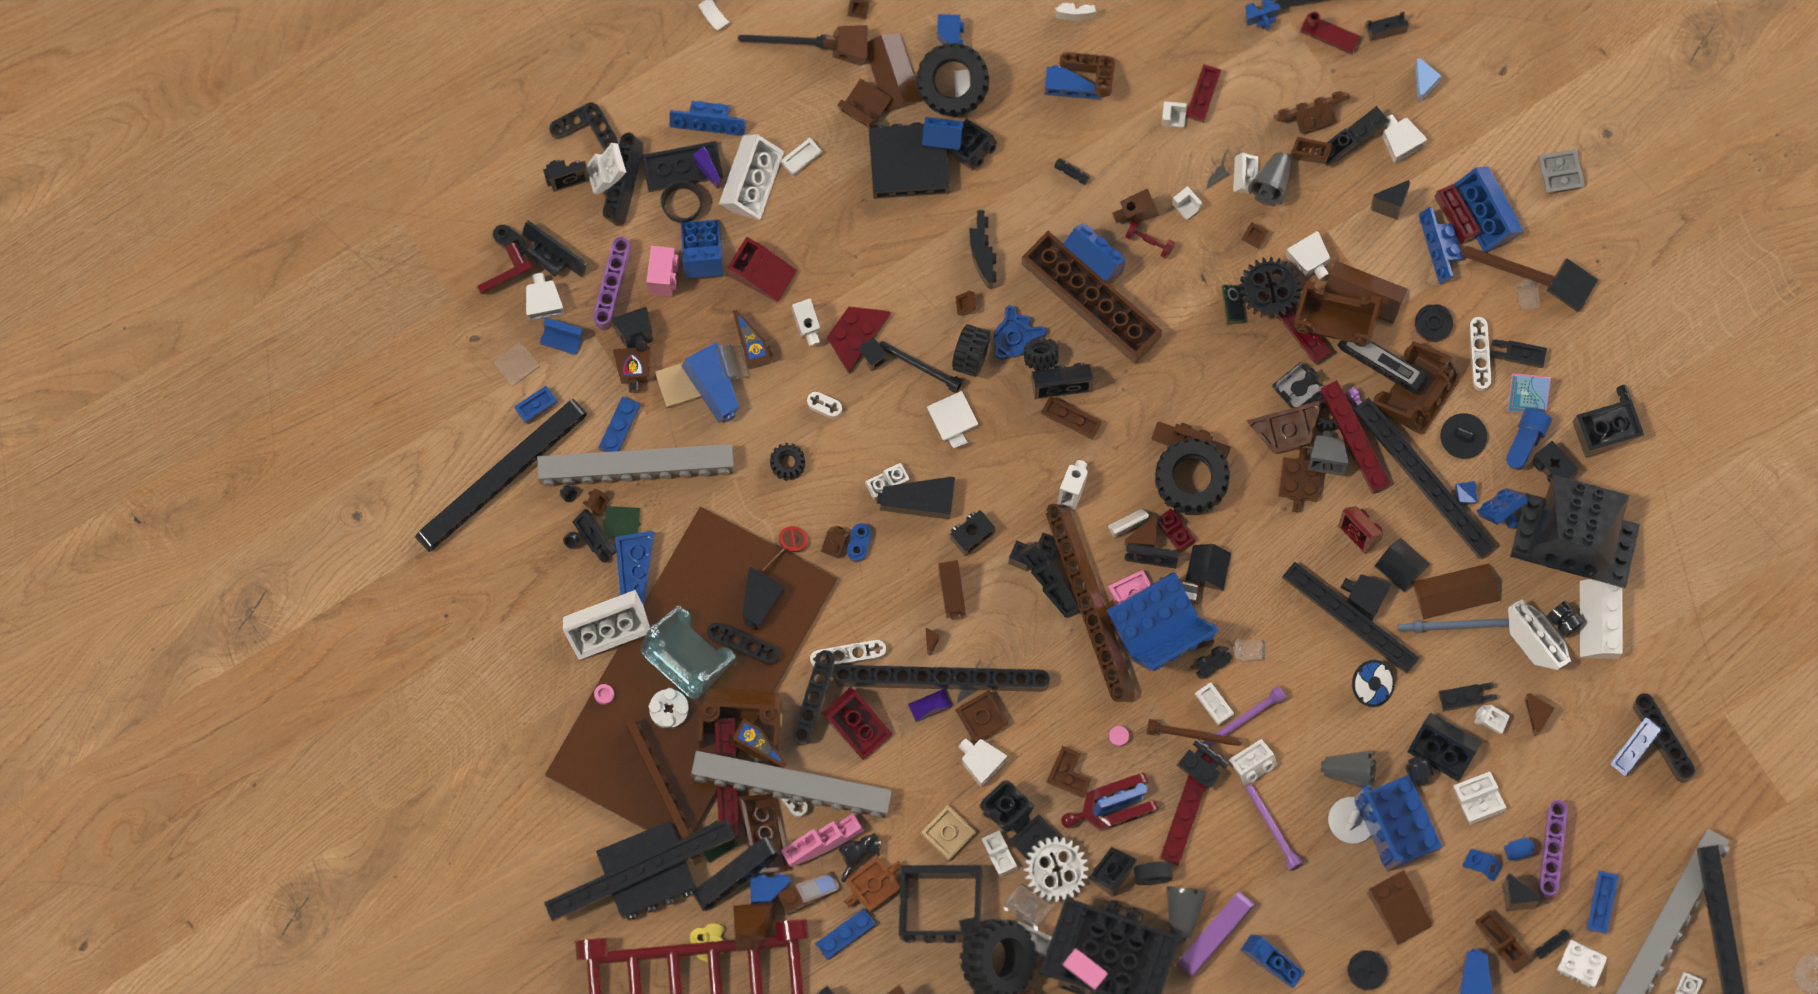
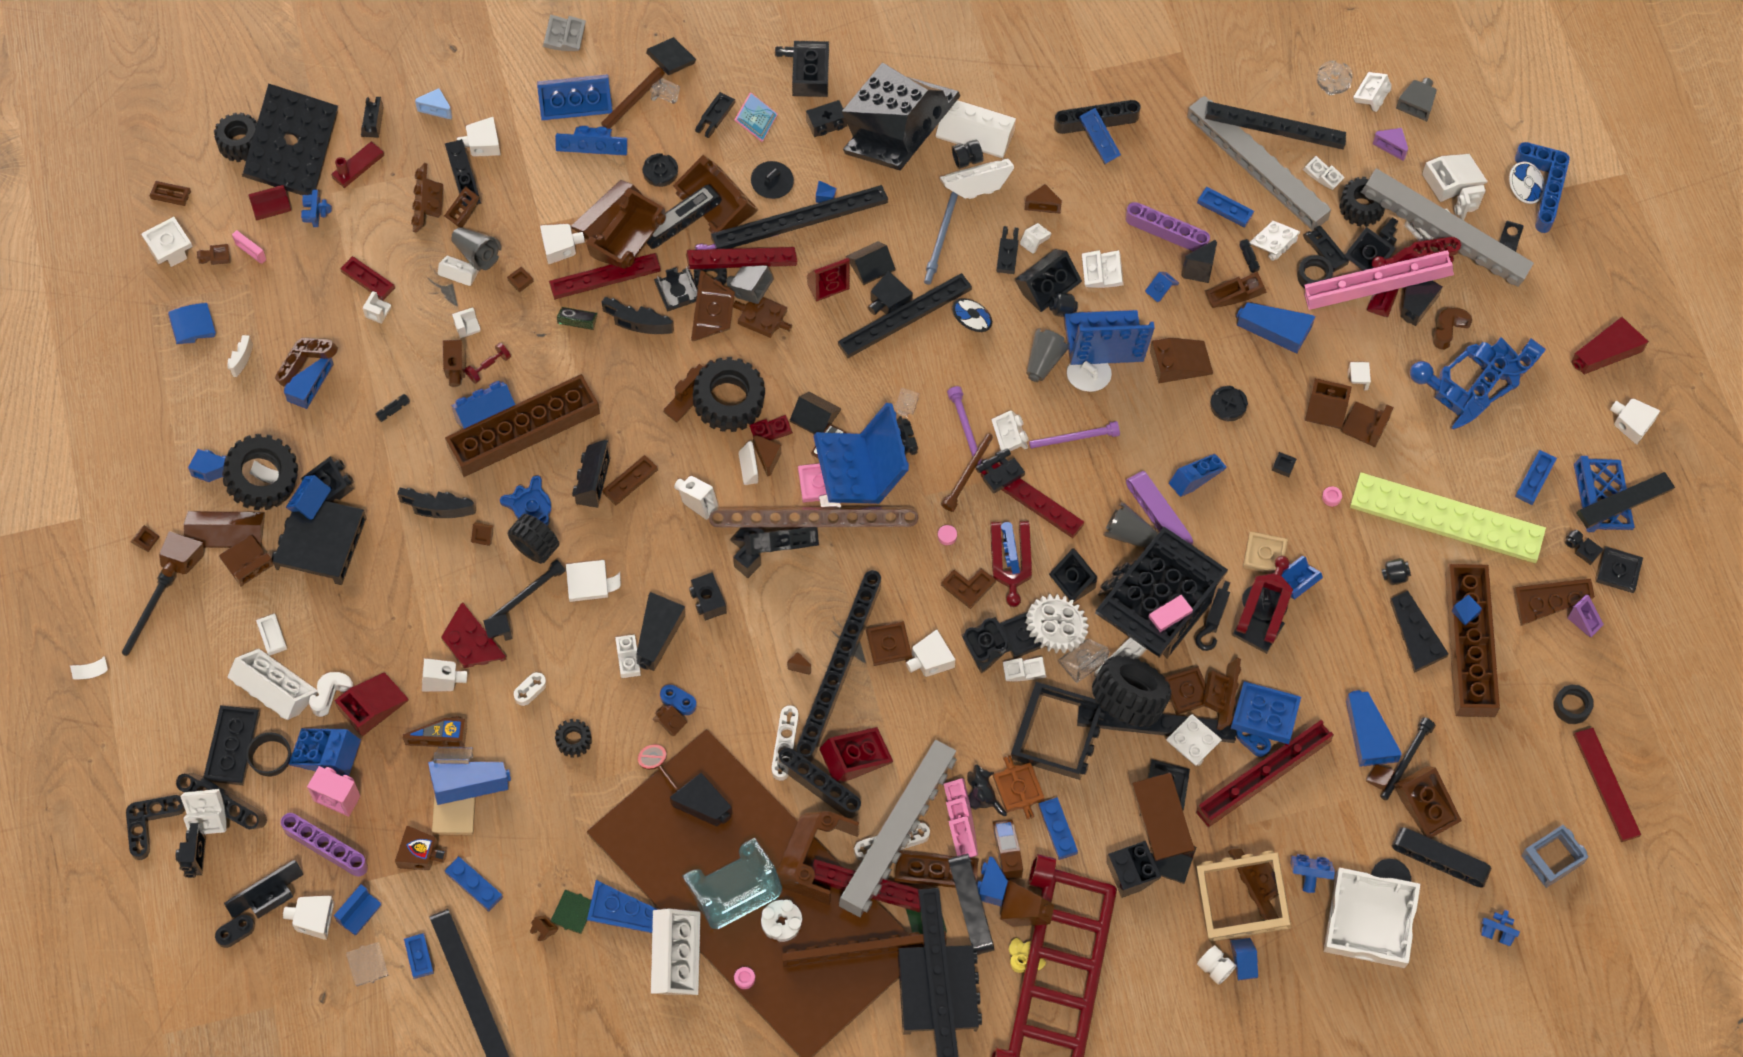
camera: 75 degrees left, 10 degrees down
dark red piece [477,242,532,294] -> none
light grey brick [537,444,734,486] -> none
black hinge [560,485,577,503] -> none
black hinge [563,532,581,549] -> none
black hinge [572,509,617,563] -> none
black torso [611,307,653,352] -> none
blue bracket [669,101,746,136] -> none
dark purple slope [693,147,721,189] -> none
black beam [707,623,779,665] -> none
slope [729,719,787,768] -> none
dark purple slope [908,689,952,722] -> none
tan tile [920,805,976,861] -> none
reddish brown slope [938,560,966,620] -> none
black tyre [1024,338,1059,371] -> none
black hinge [1124,544,1179,569] -> none
black tyre [1134,862,1173,885] -> none
white plate [1195,682,1234,726] -> none
black gear [1239,257,1302,319] -> none
black slope [1370,180,1410,220] -> none
reddish brown slope [1413,563,1499,620] -> none
dark red slope [1434,184,1481,244] -> none
white beam [1469,317,1491,391] -> none
blue plate [1477,488,1528,529] -> none
blue brick [1504,837,1535,861] -> none
blue piece [1506,408,1552,470] -> none
none -> white animal [309,672,354,717]
none -> black slope [601,297,674,334]

